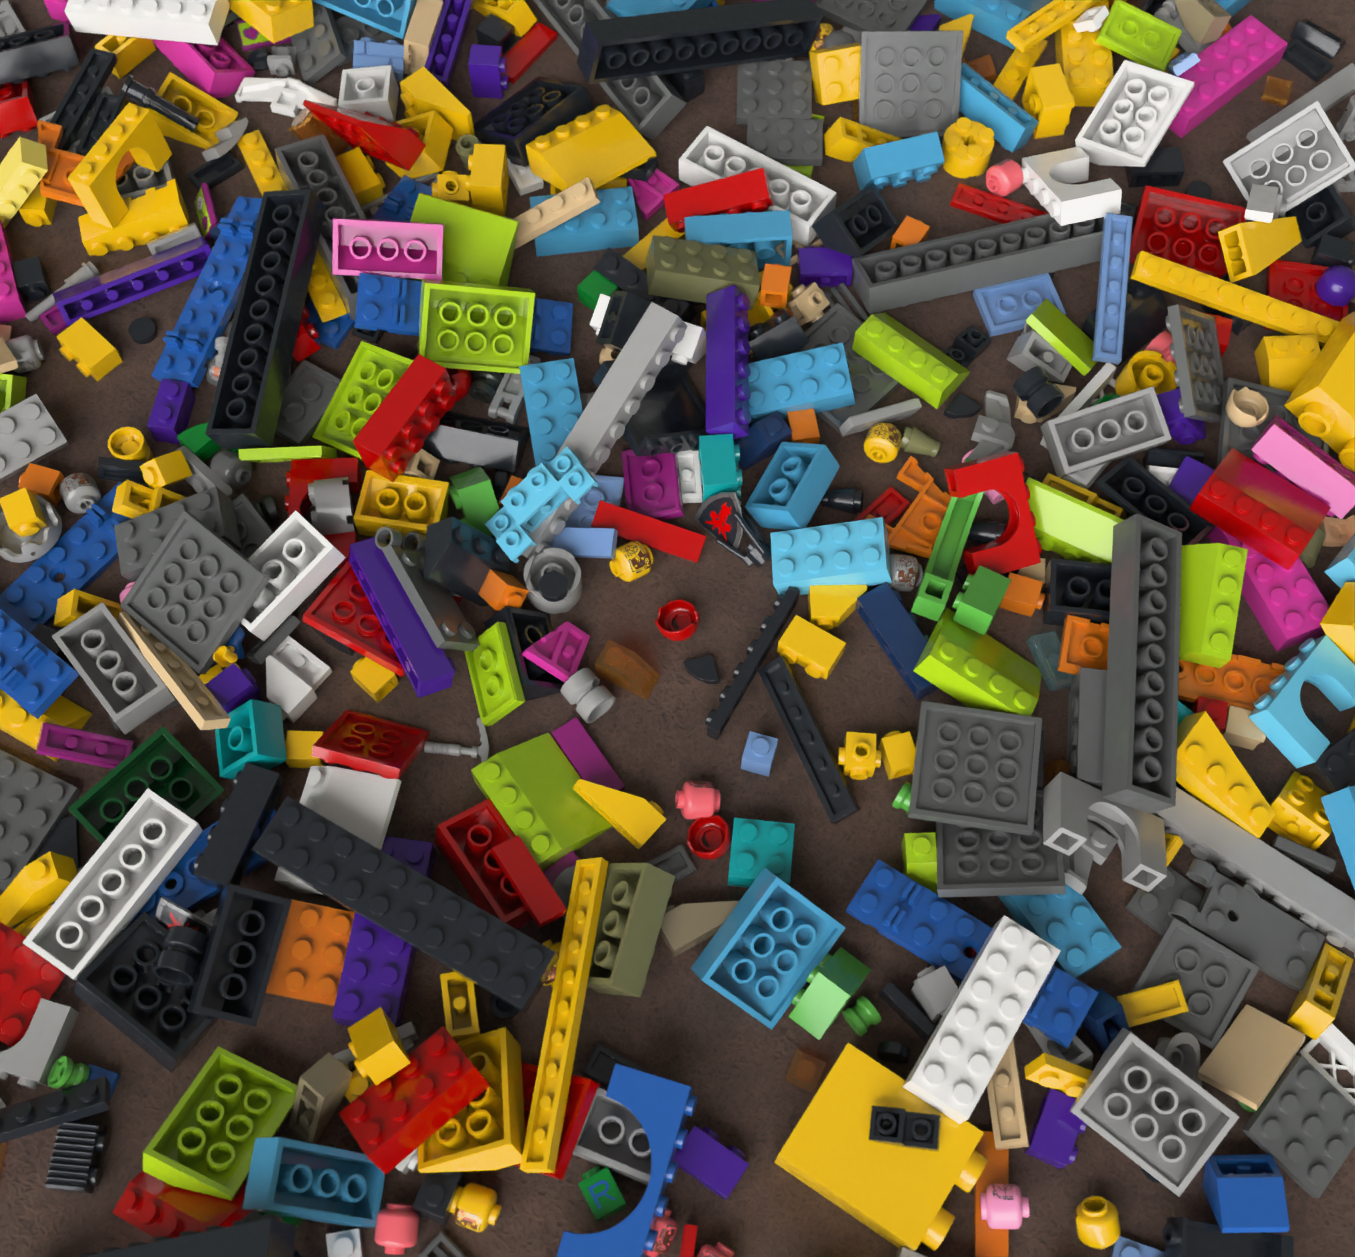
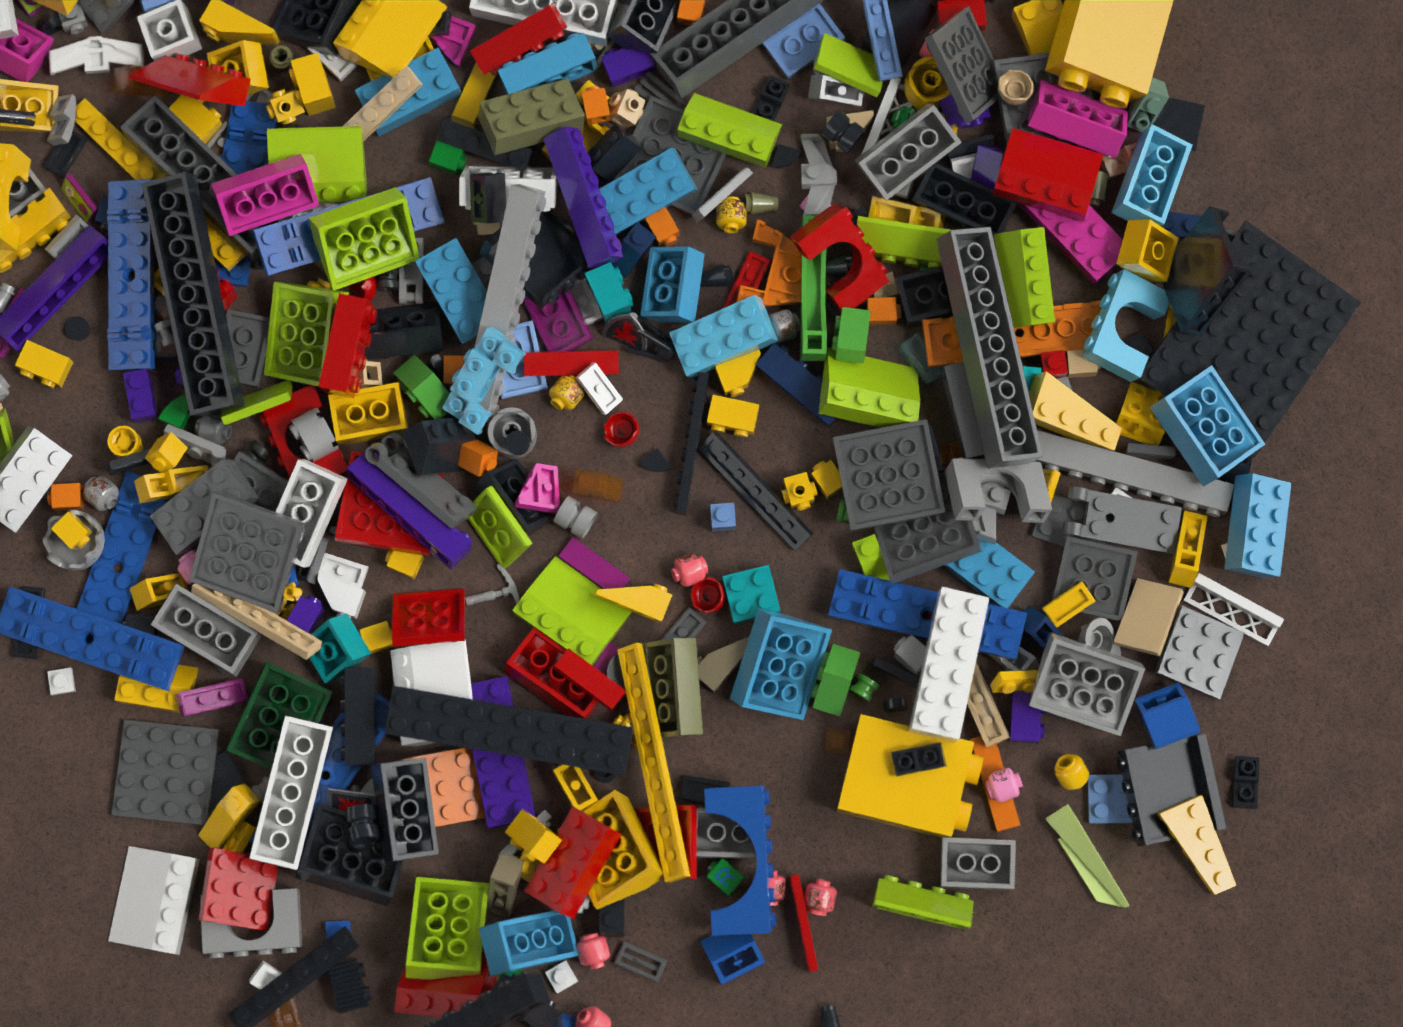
camera: 15 degrees left, 15 degrees up
bright green wheel [48,1056,89,1089] -> none
yellow head [450,1182,502,1233] -> none
medium blue tile [550,527,618,559] -> none
dark purple brick [674,1126,749,1201] -> none
none -> white plate [575,363,623,415]

